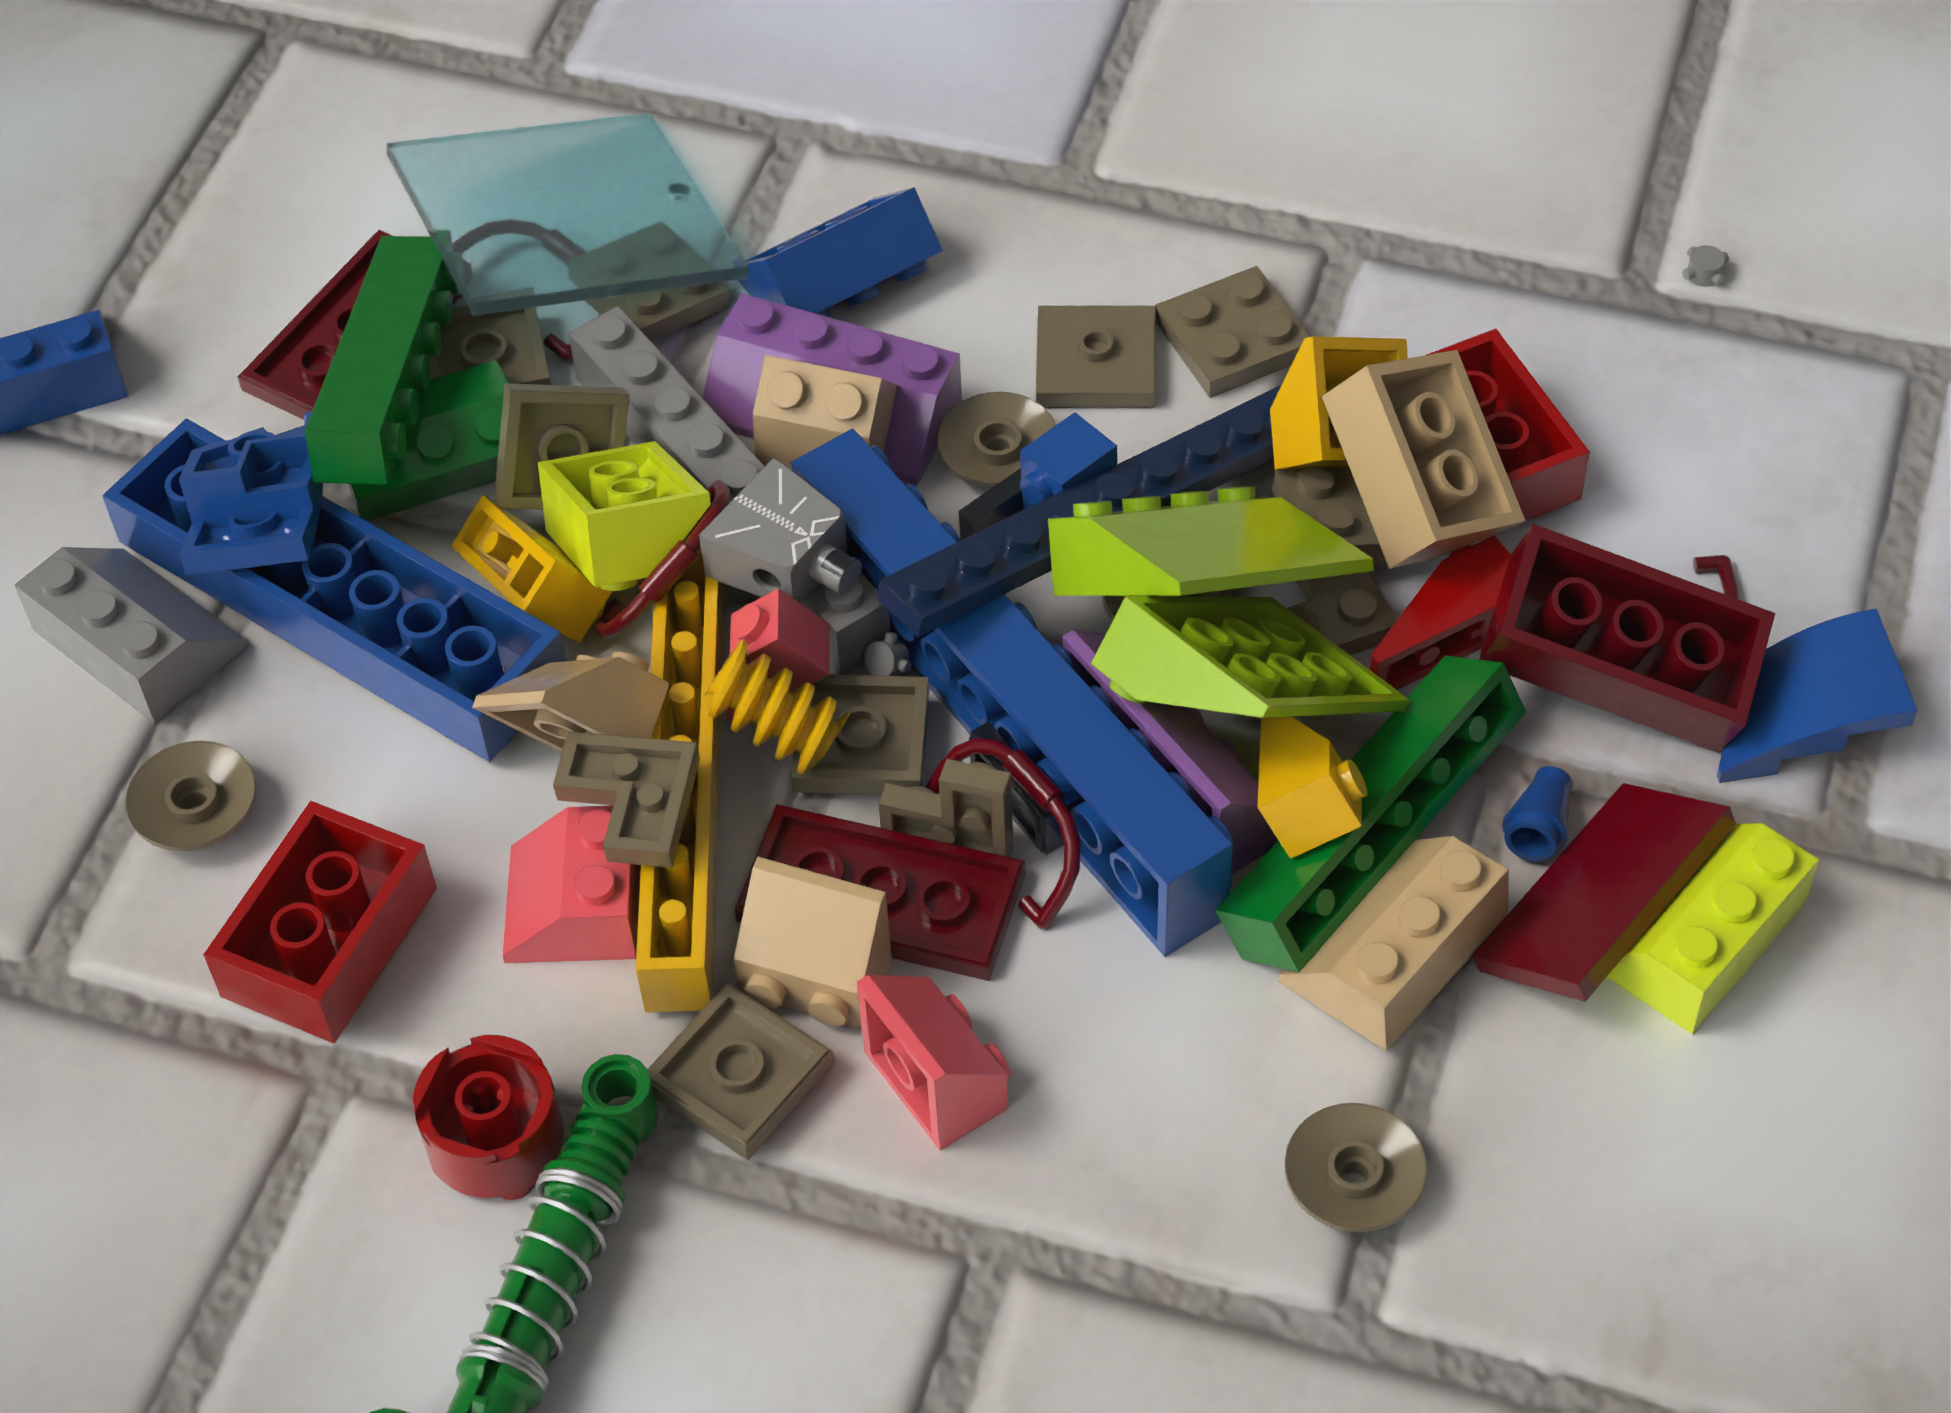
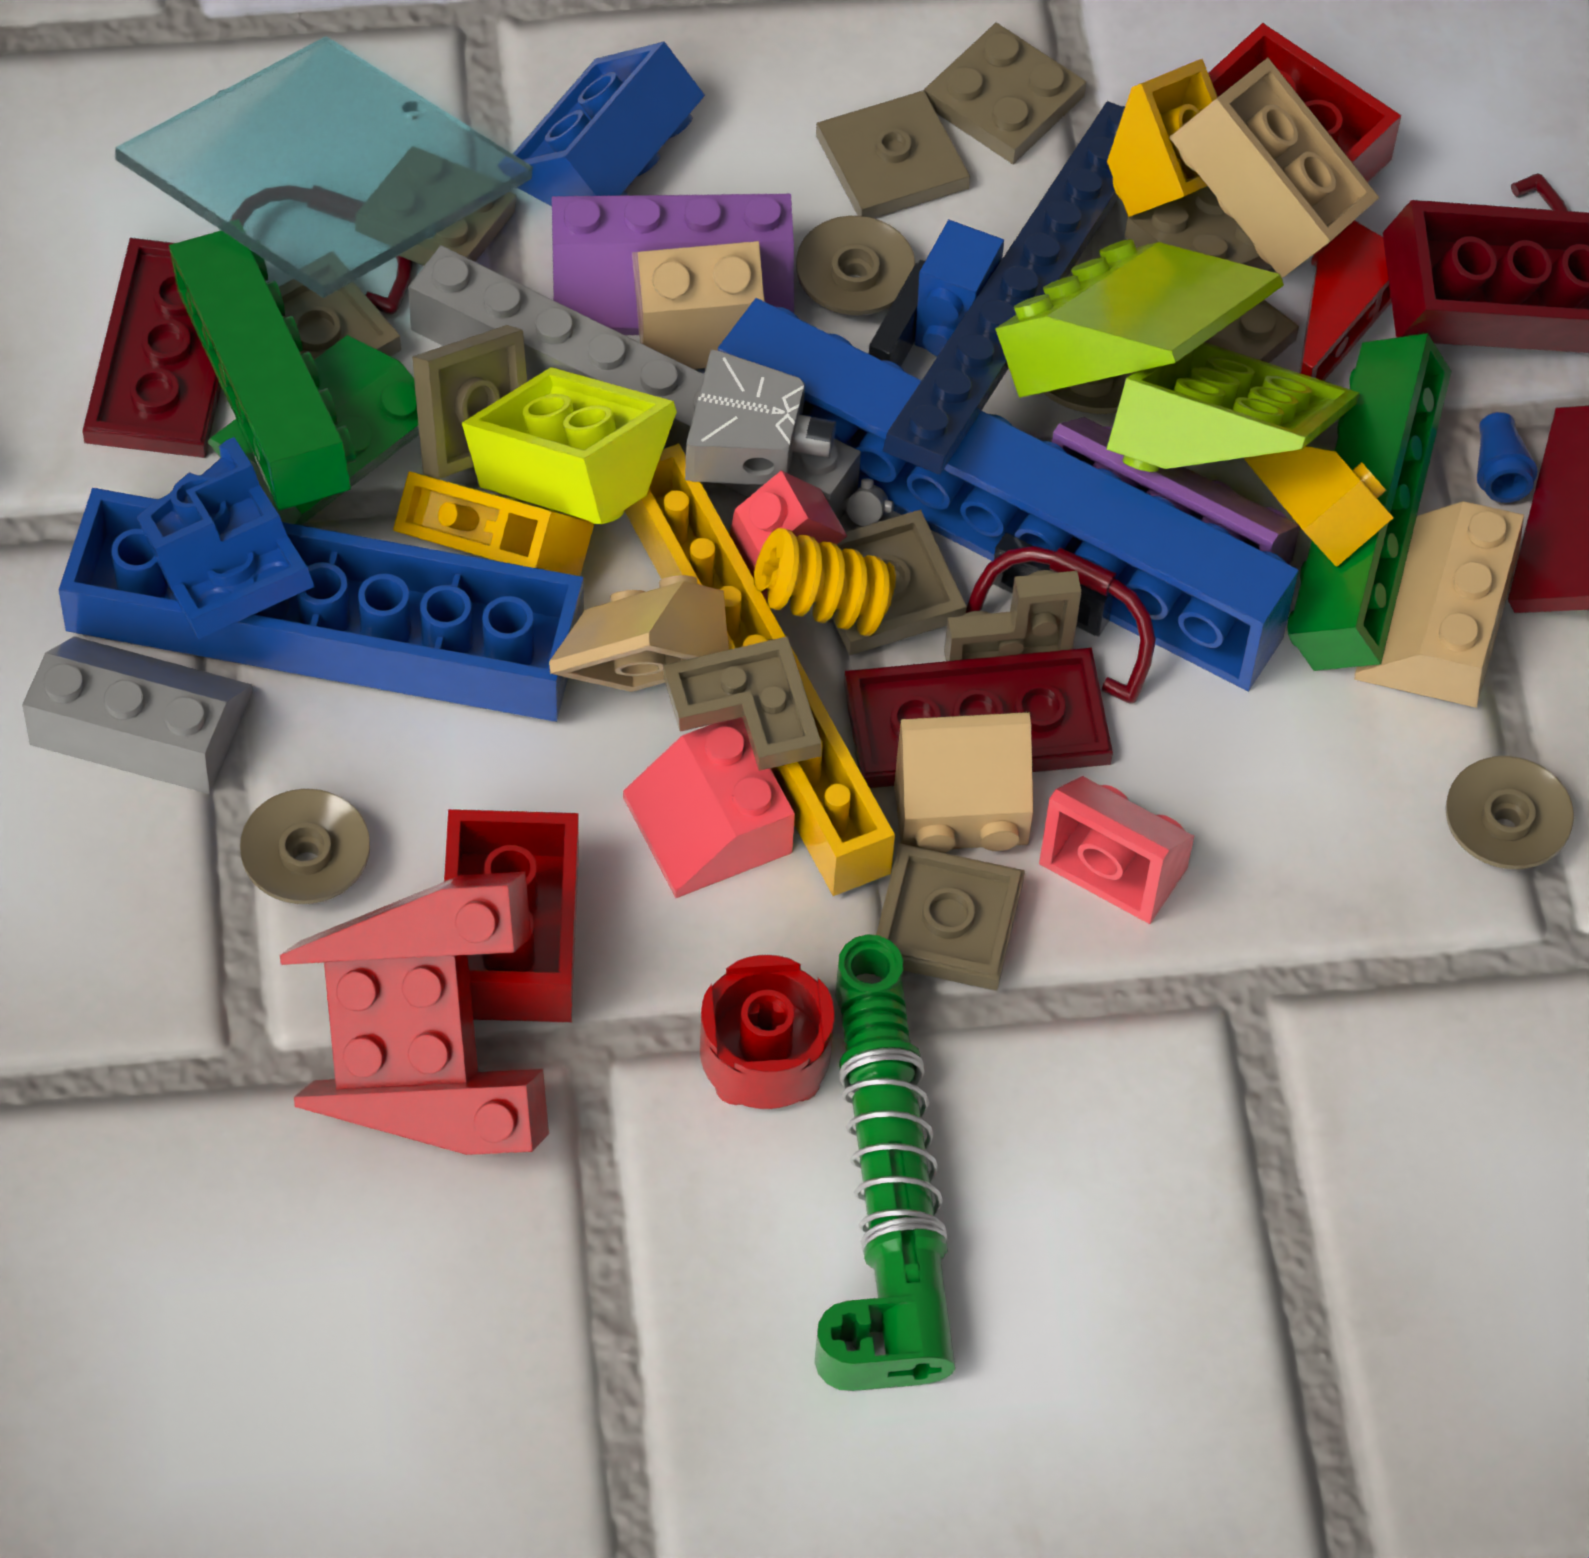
camera: 30 degrees left, 5 degrees up
dark red piece [594,480,730,639] -> none
none -> wedge [280,872,549,1155]

